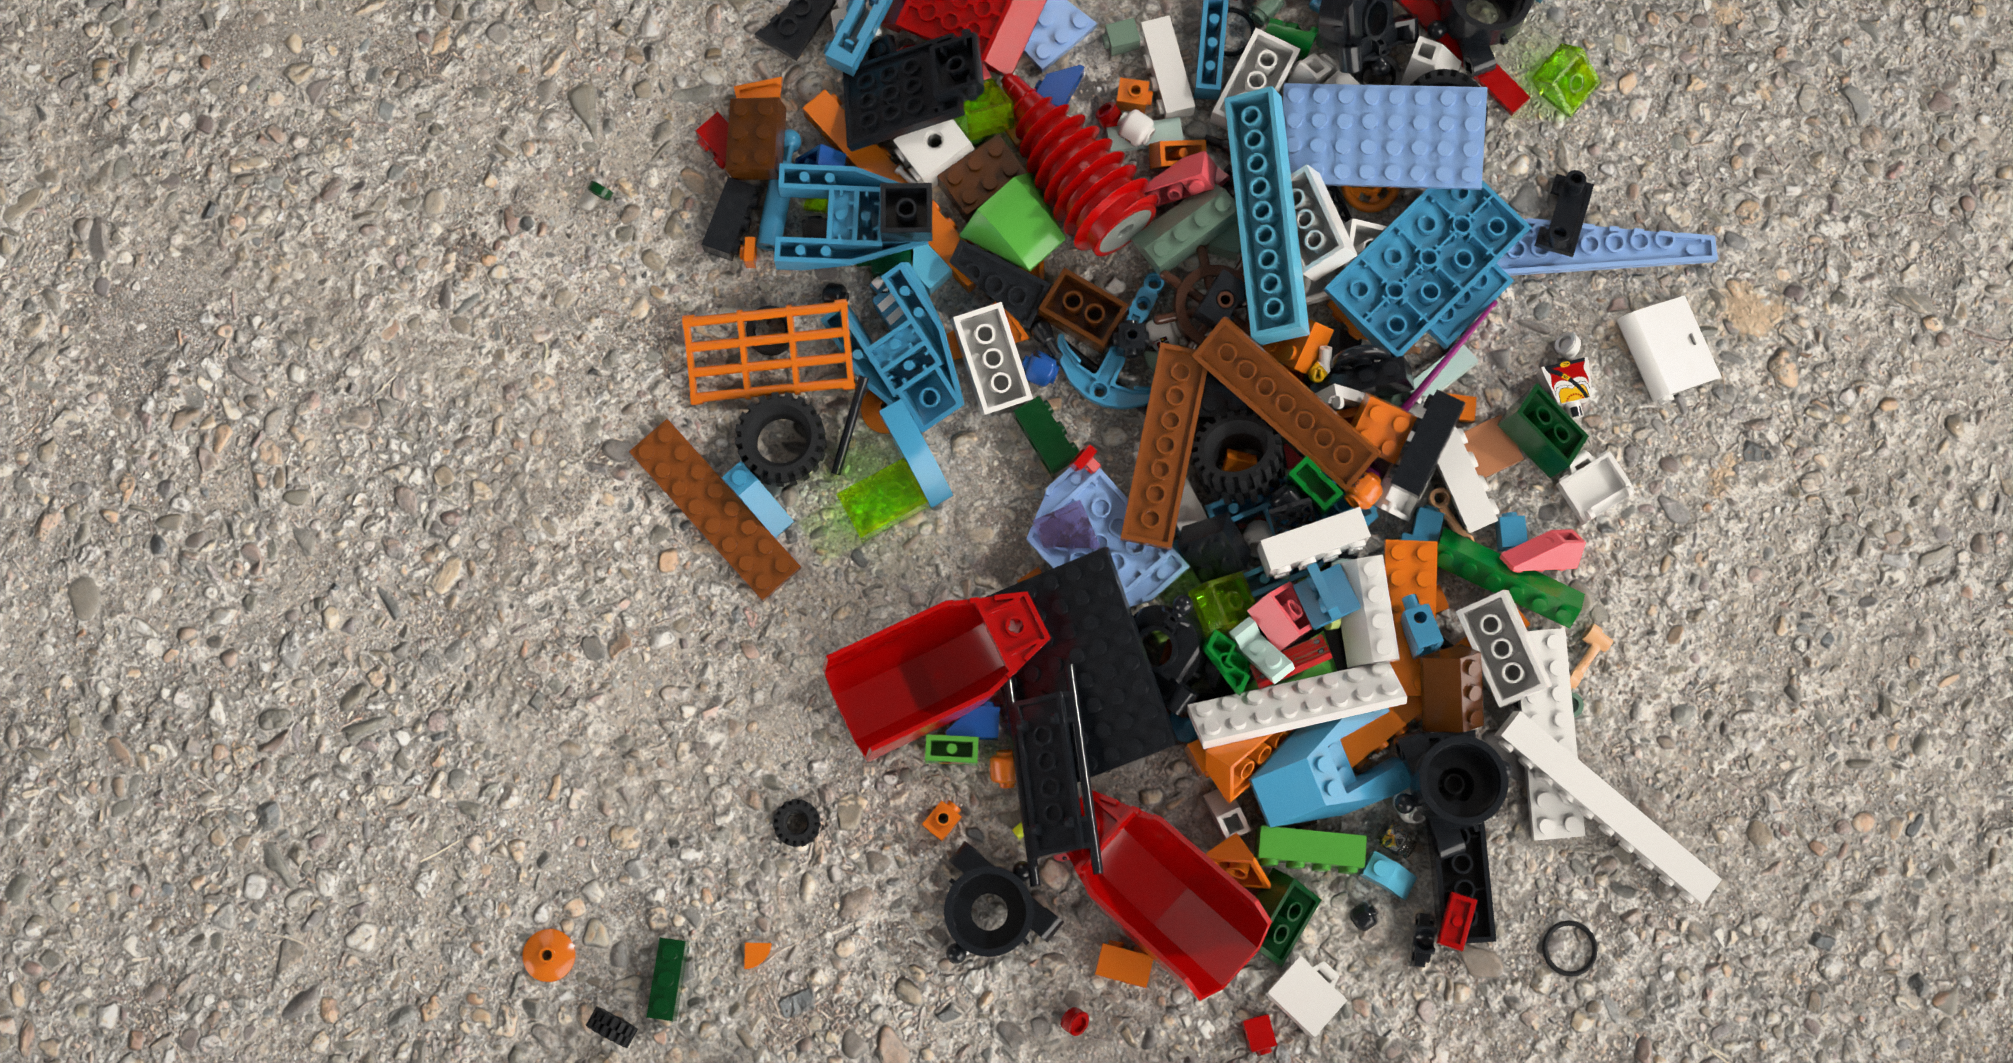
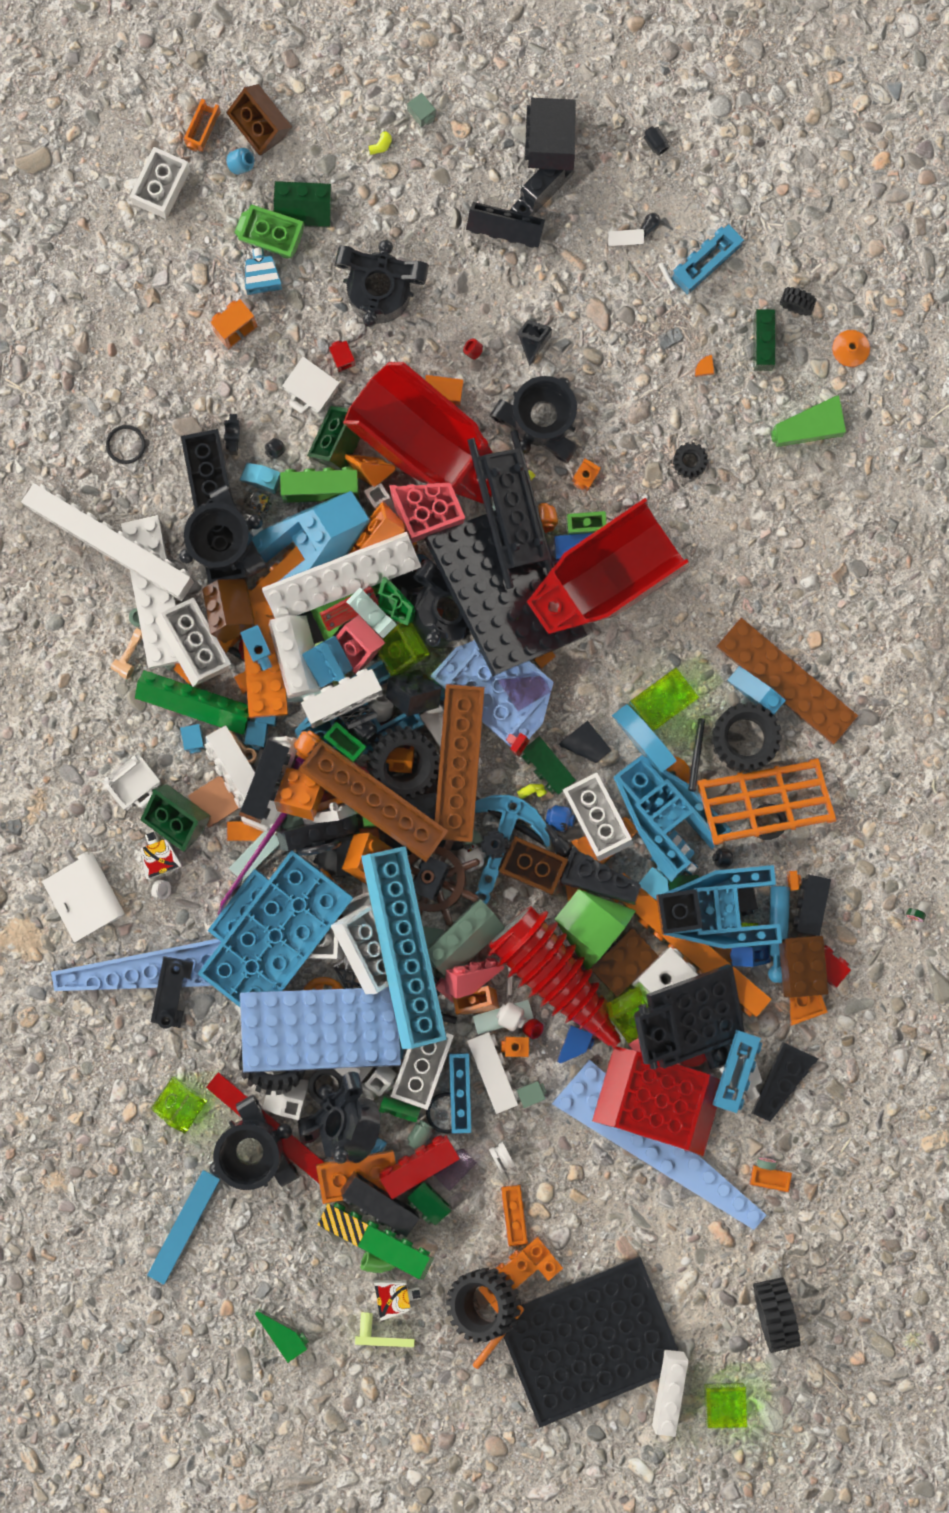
camera: 170 degrees right, 5 degrees up
white piece [894,165,917,183] -> none
arm [1309,346,1332,383] -> none
red plate [1436,892,1477,952] -> none
coral slope [1500,529,1586,573] -> none
none -> coral wedge [389,483,465,543]
none -> black slope [517,319,552,366]
none -> neon yellow arm [517,784,547,799]
none -> black slope [558,720,611,763]
none -> bright green slope [771,395,846,447]

